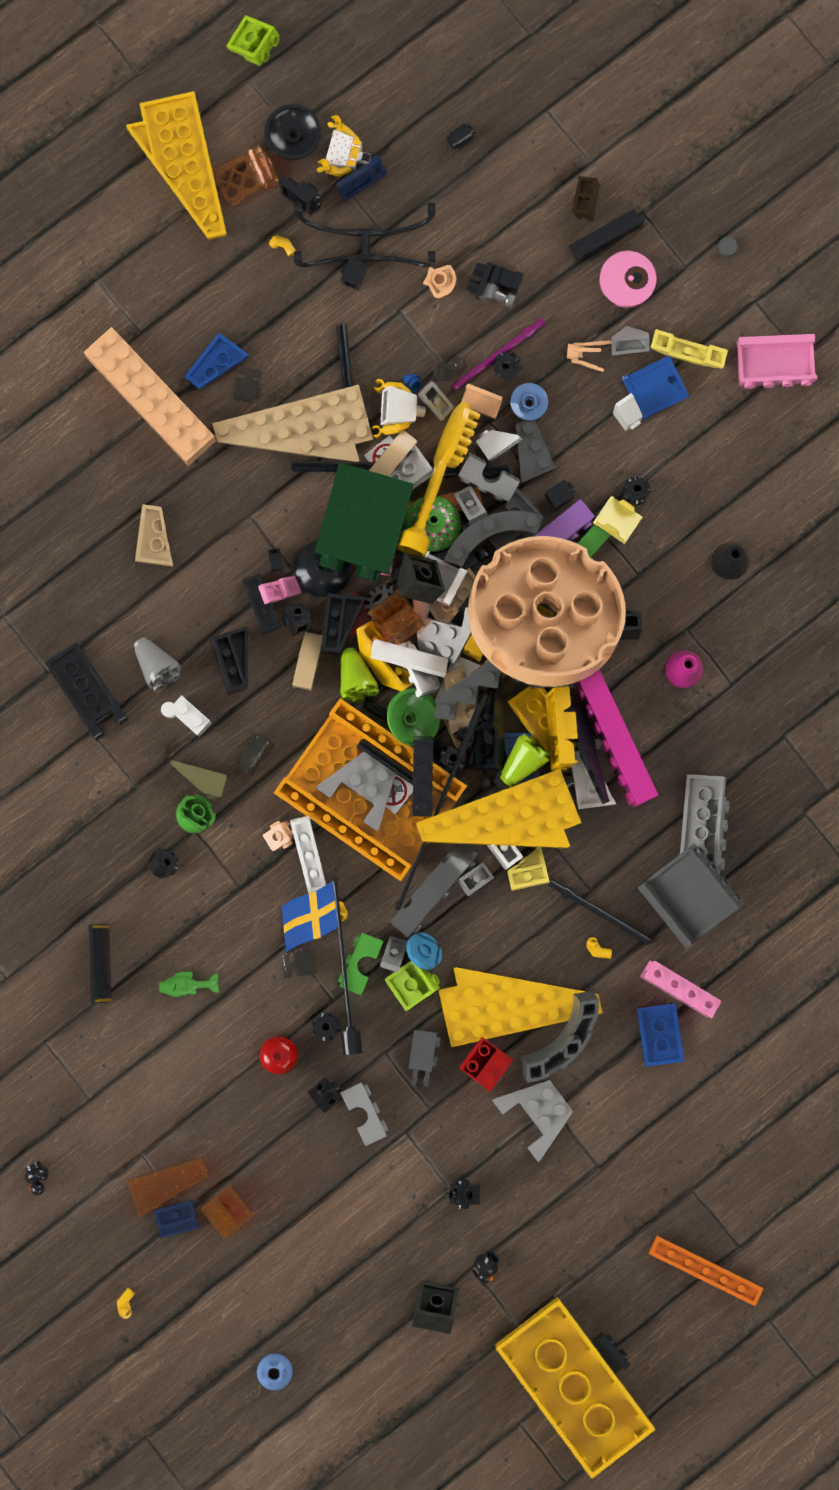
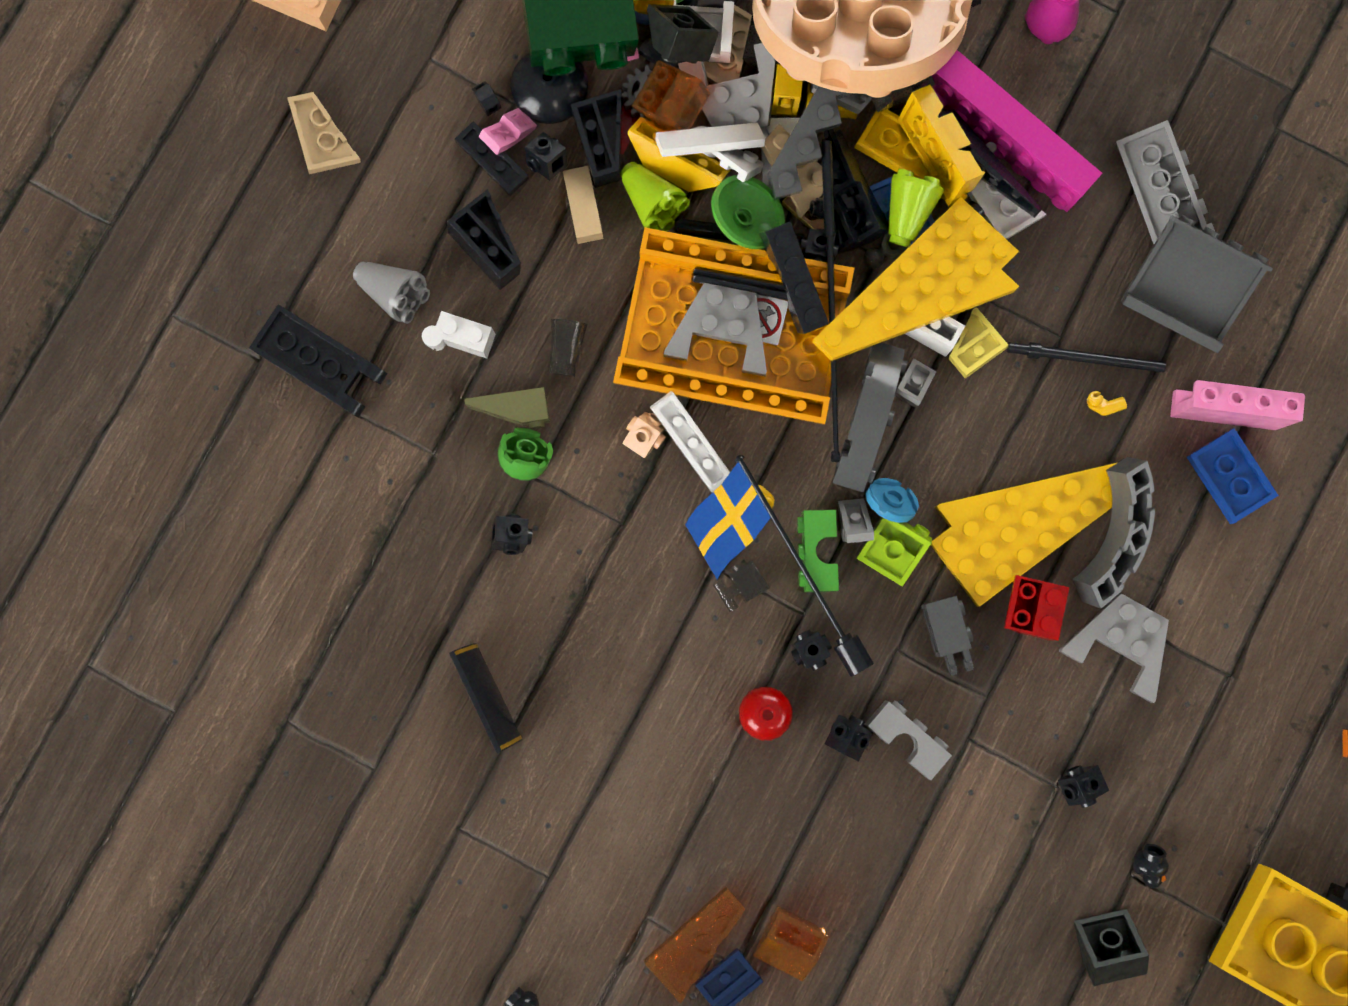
camera: 25 degrees left, 0 degrees up
bright green animal [159,972,219,997] -> none

